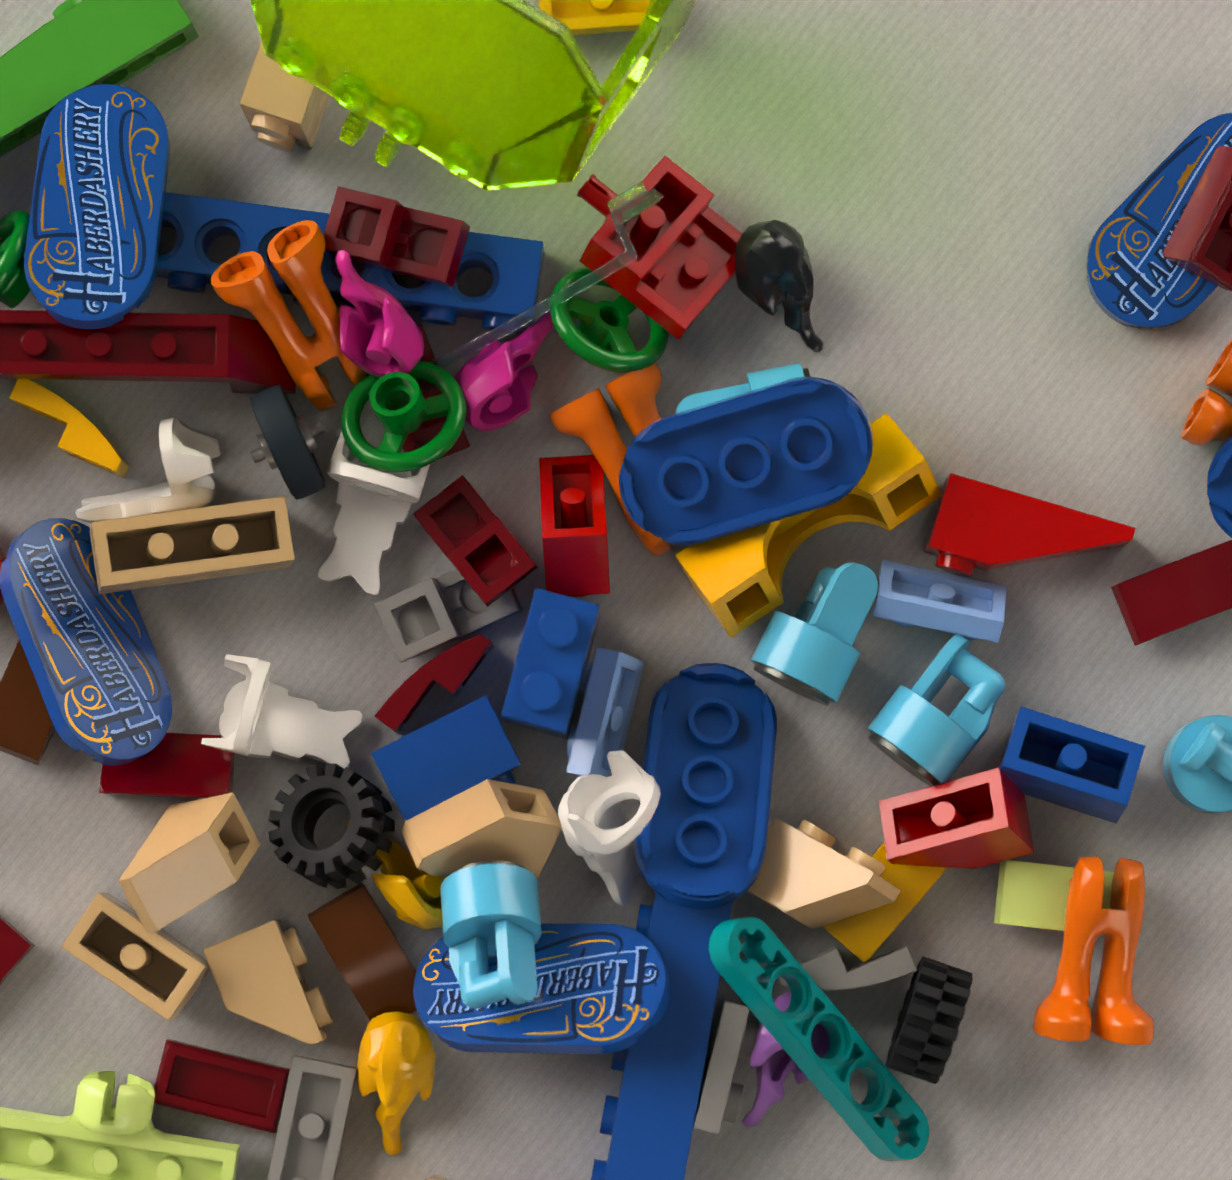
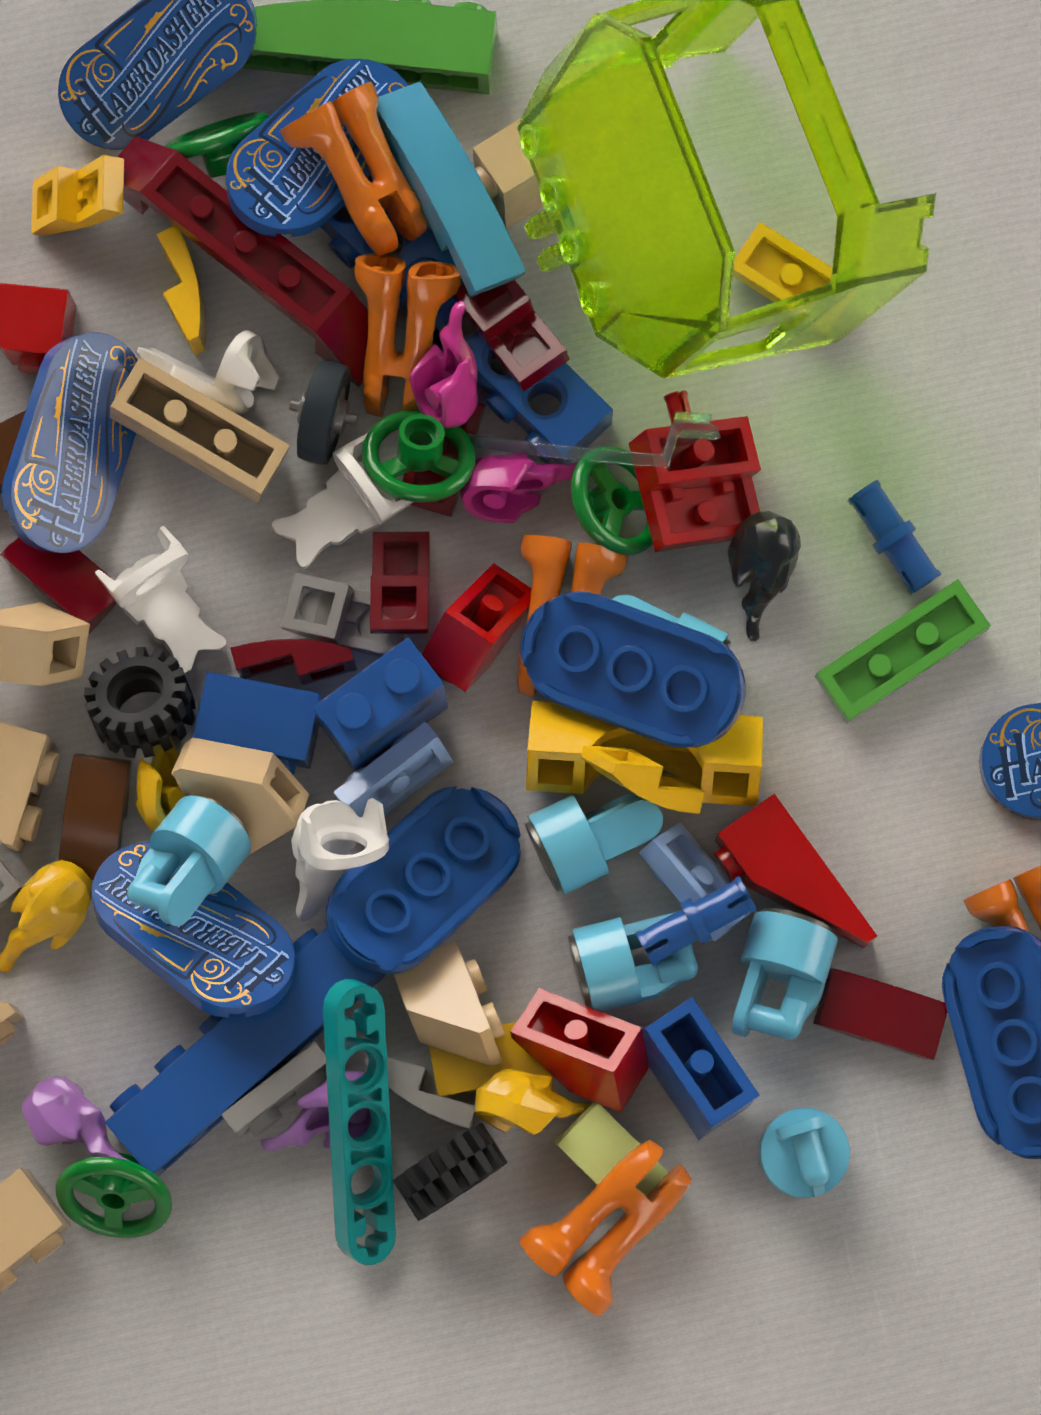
camera: 40 degrees right, 5 degrees down
none -> orange piece [280,81,427,255]
none -> dark azure slope [377,81,526,297]
none -> yellow piece [475,1069,591,1135]
none -> yellow slope [581,745,705,814]
none -> blue pin [636,876,757,966]
none -> medium azure piece [732,908,839,1040]
none -> bright green plate [815,579,991,724]
none -> blue pin [847,480,941,595]

